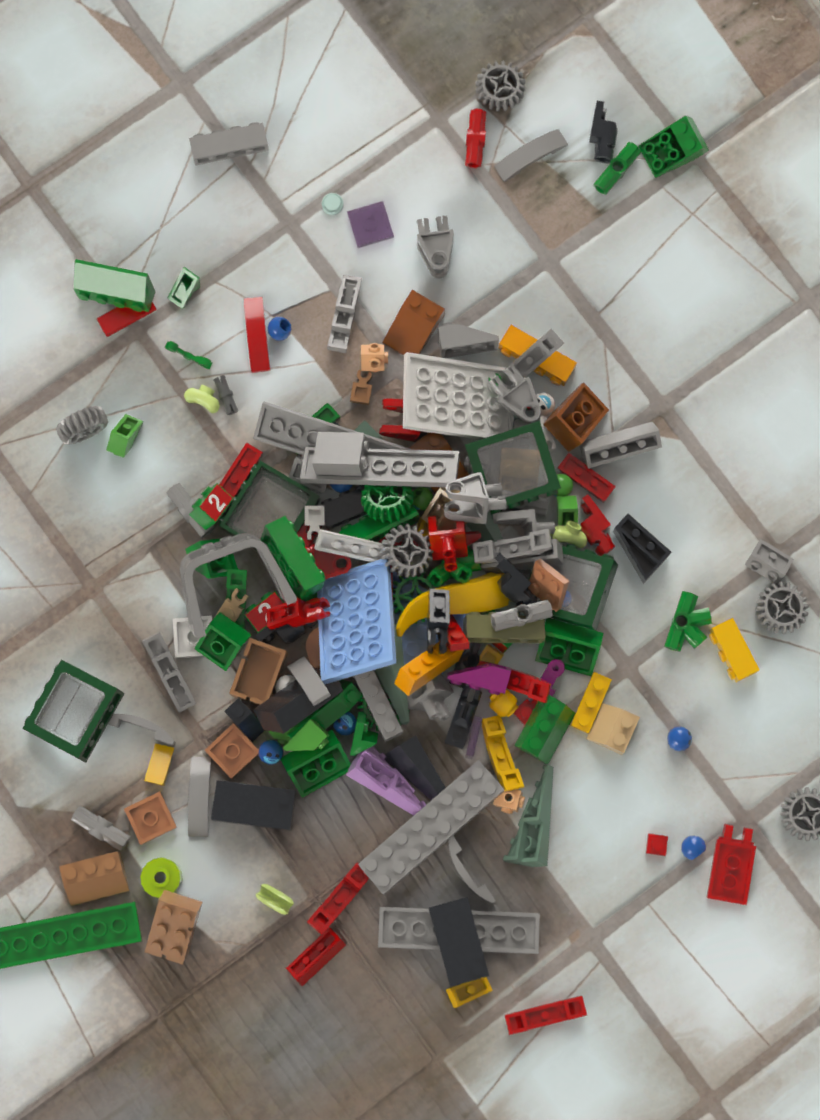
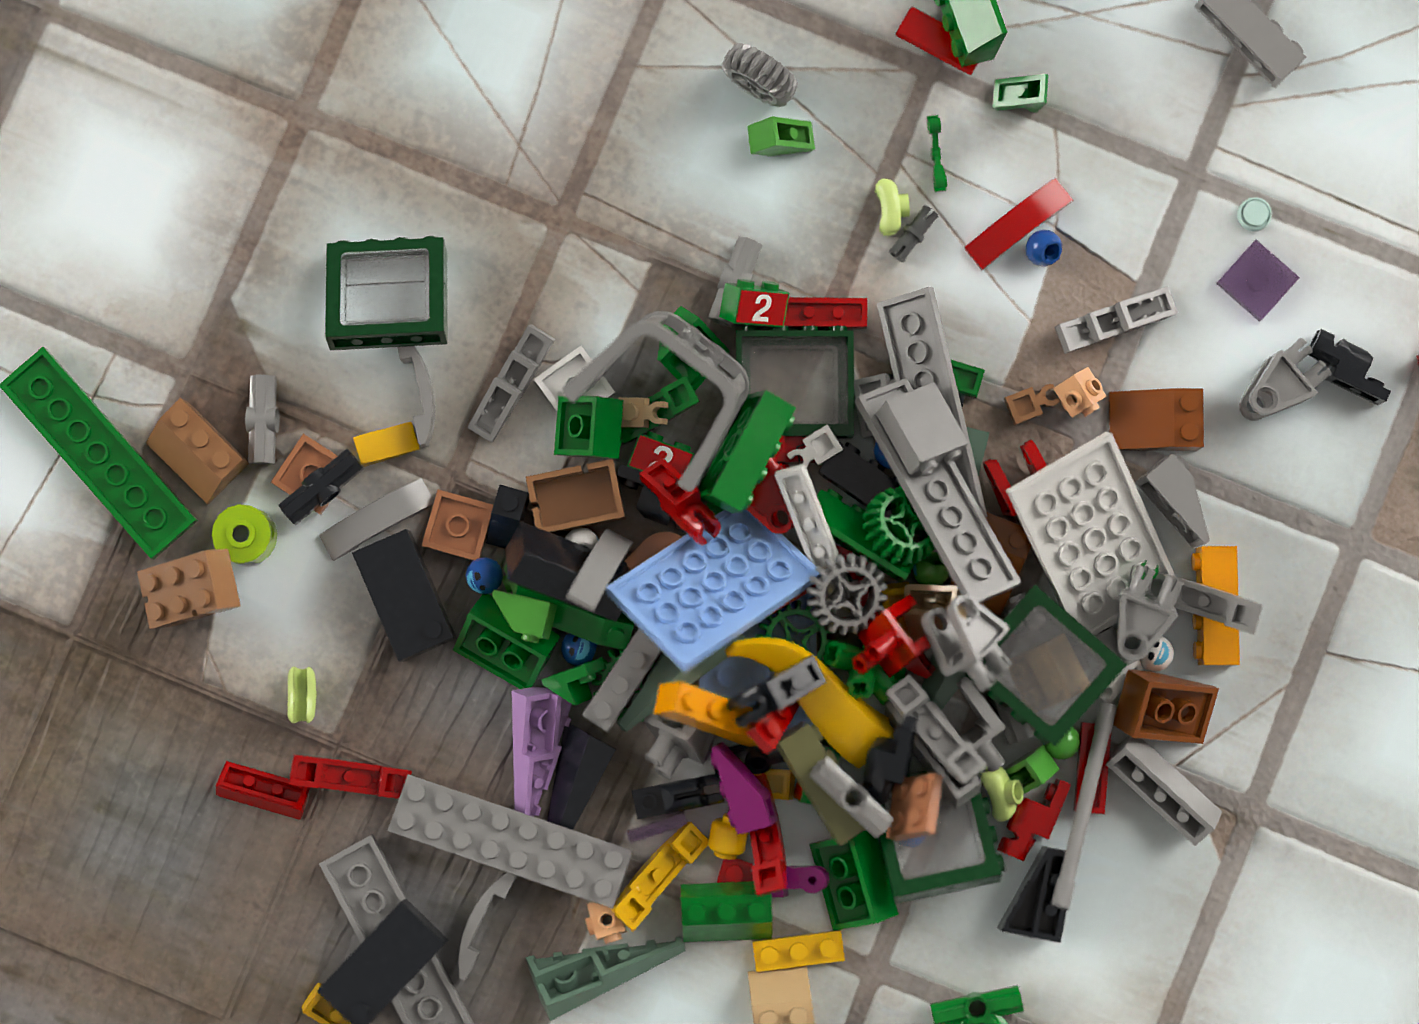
camera: 60 degrees right, 5 degrees up
none -> black piece [278,449,364,525]
none -> light grey piece [1051,702,1117,910]
none -> black plate [1308,329,1391,405]

